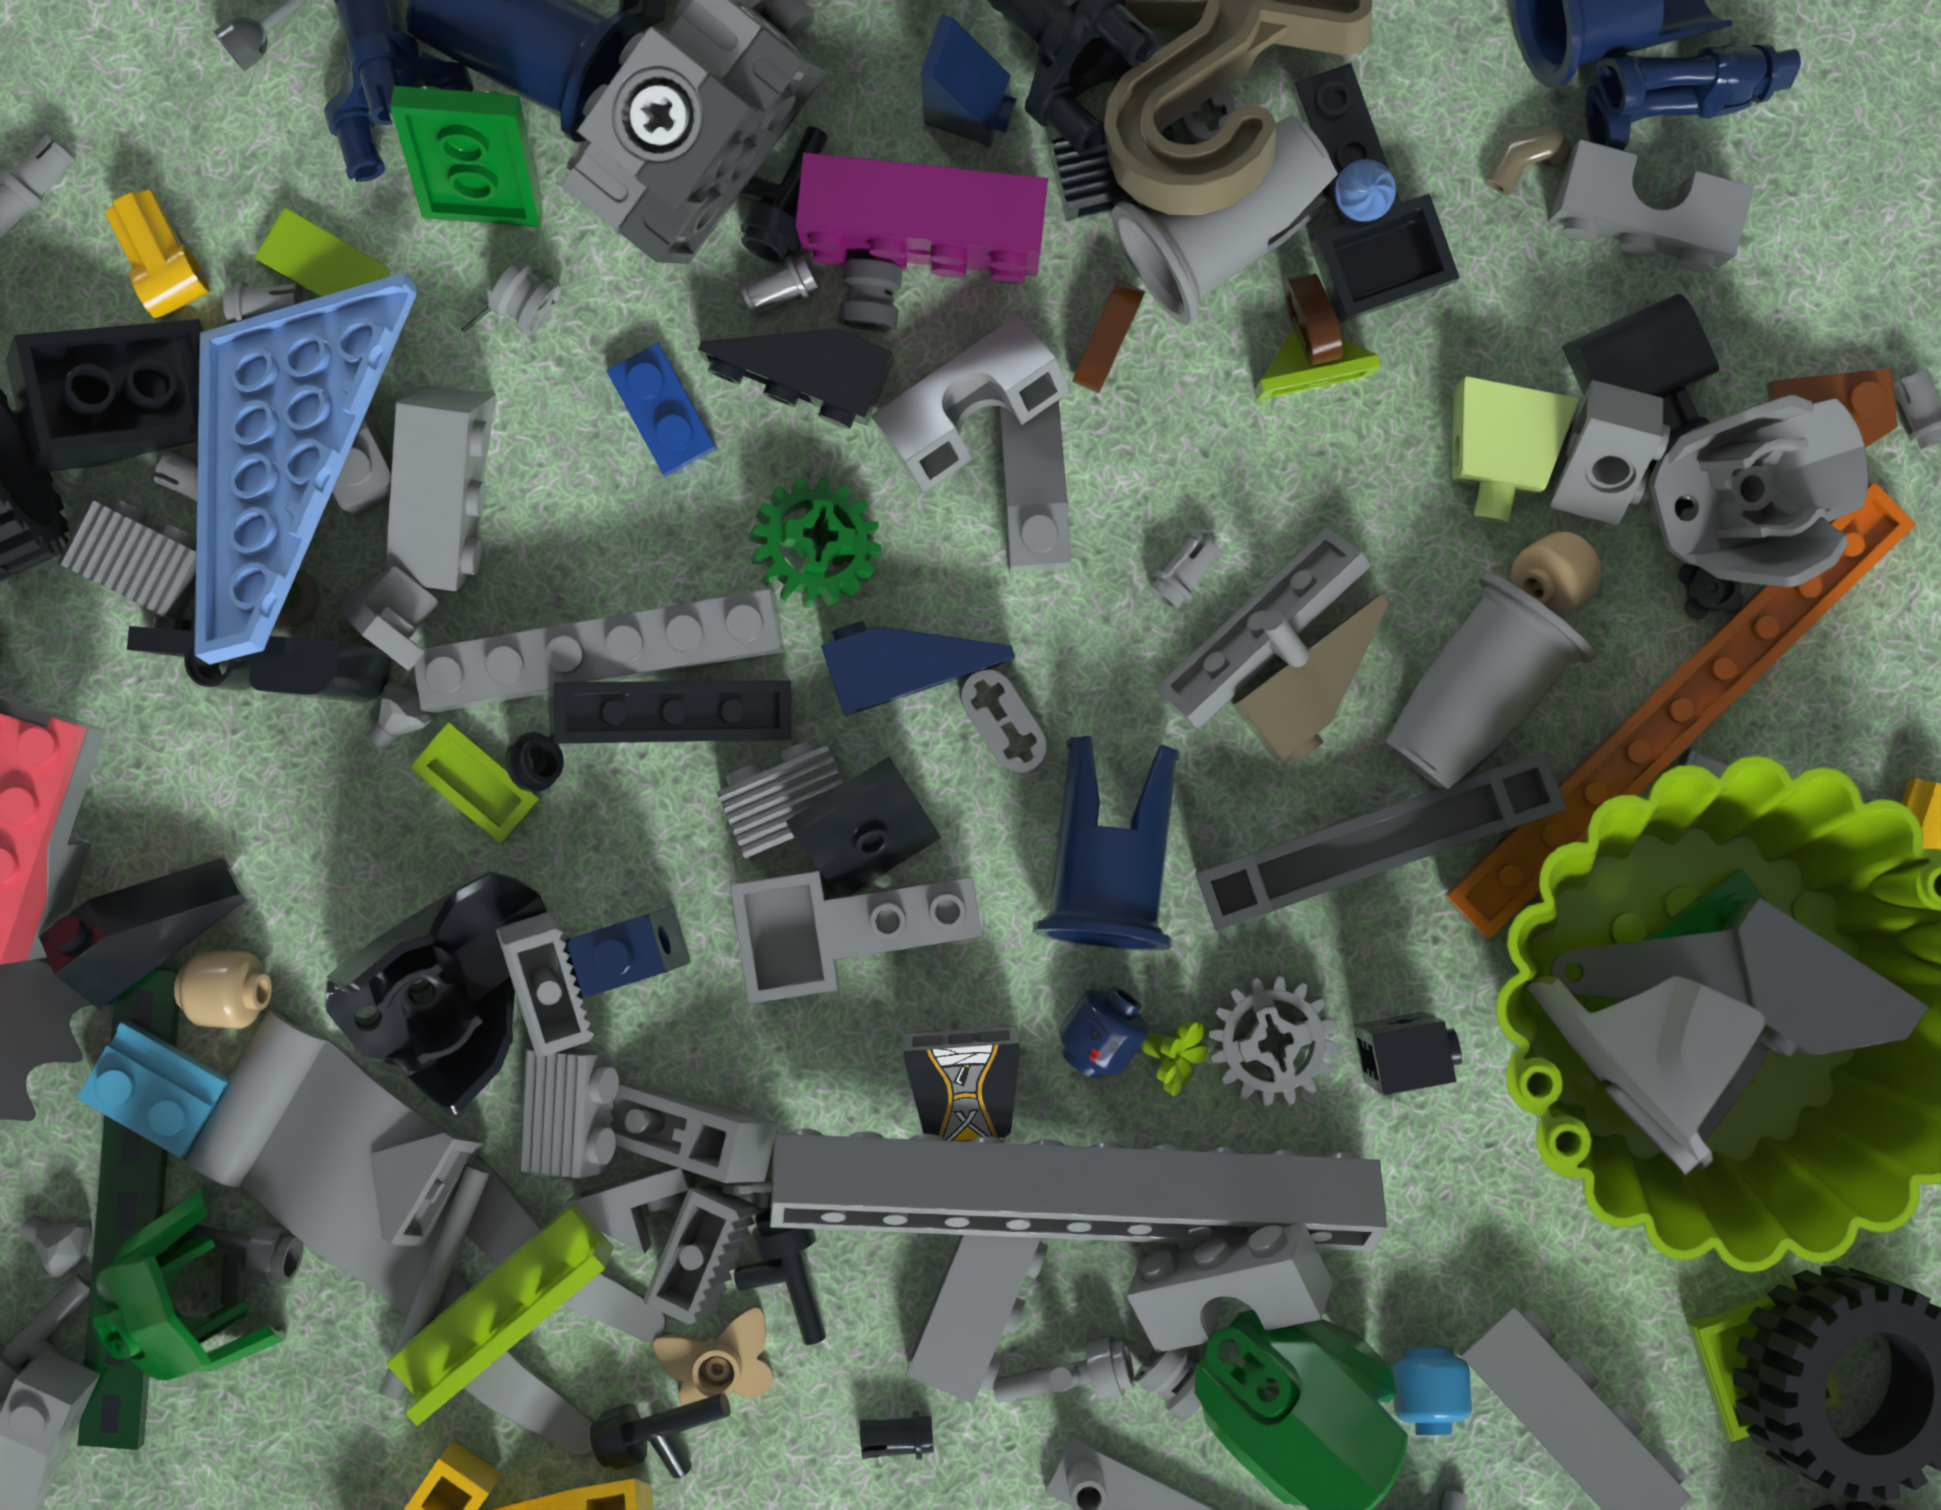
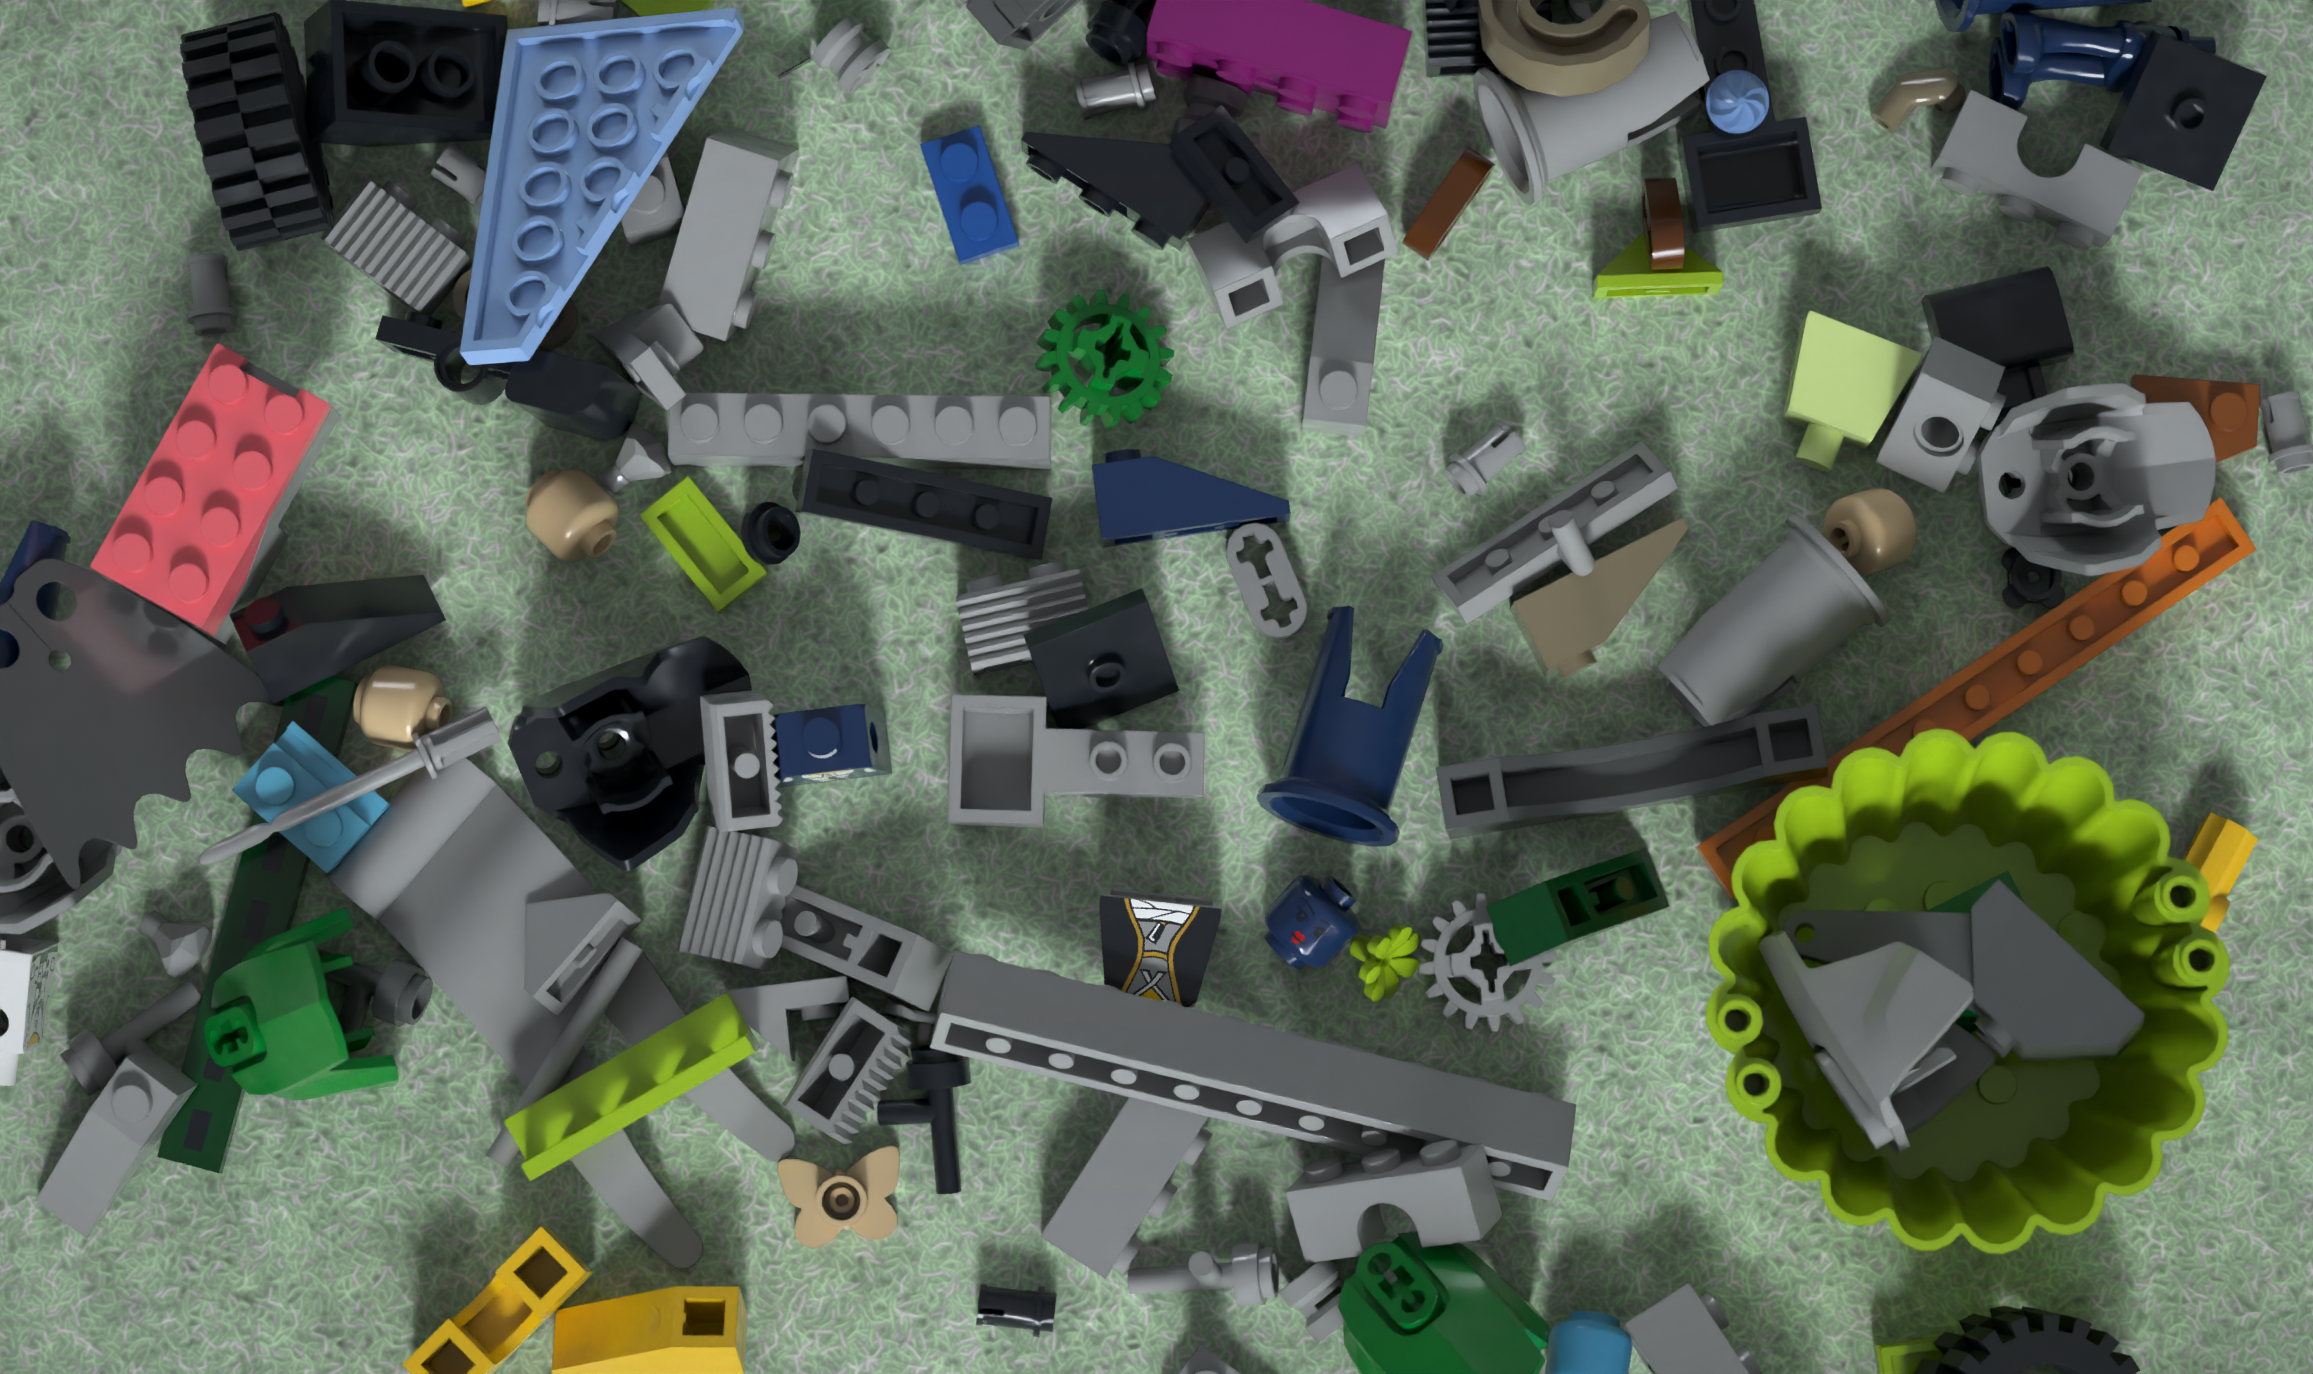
camera: 15 degrees right, 5 degrees down
black piece [590,1393,731,1478] -> none
black brick [1353,1011,1462,1096] -> none
none -> light grey piece [198,706,502,865]
none -> tan head [525,468,619,562]
none -> black plate [1169,105,1300,244]
none -> dark green slope [1486,848,1669,966]
none -> black plate [2099,29,2267,191]

